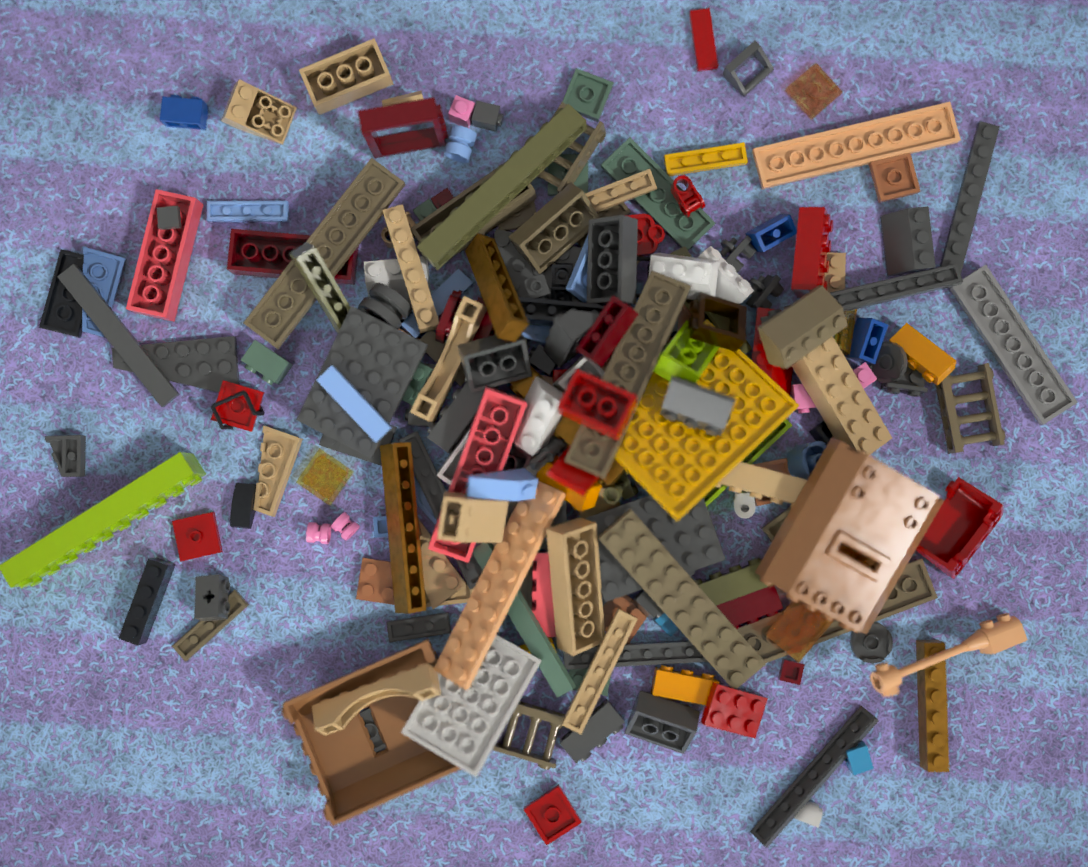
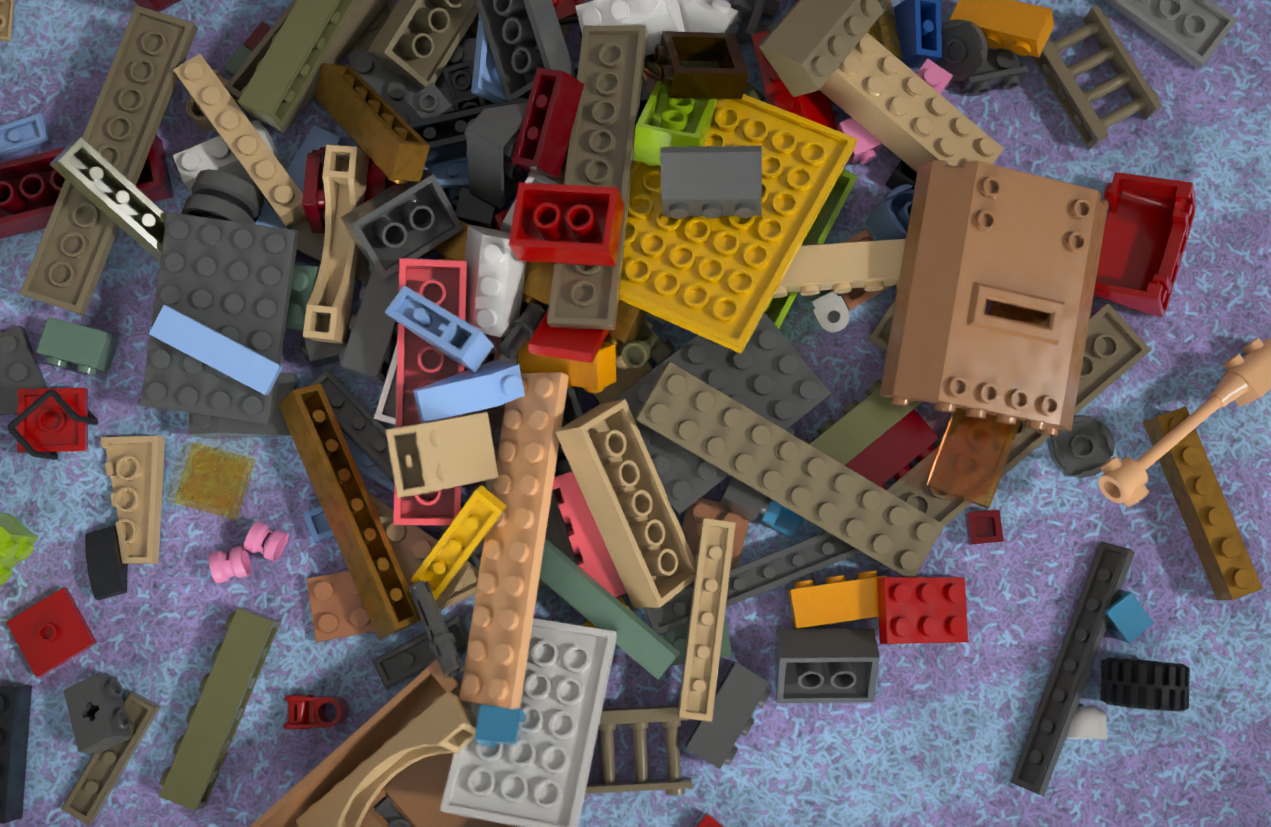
camera: 20 degrees left, 5 degrees down
none -> olive brick [159,608,281,811]
none -> red piece [283,694,350,730]
none -> light blue slope [385,286,494,373]
none -> dark grey pin [409,580,465,678]
none -> yellow plate [411,485,507,601]
none -> dark azure panel [475,705,527,748]
none -> black tyre [1100,658,1190,712]

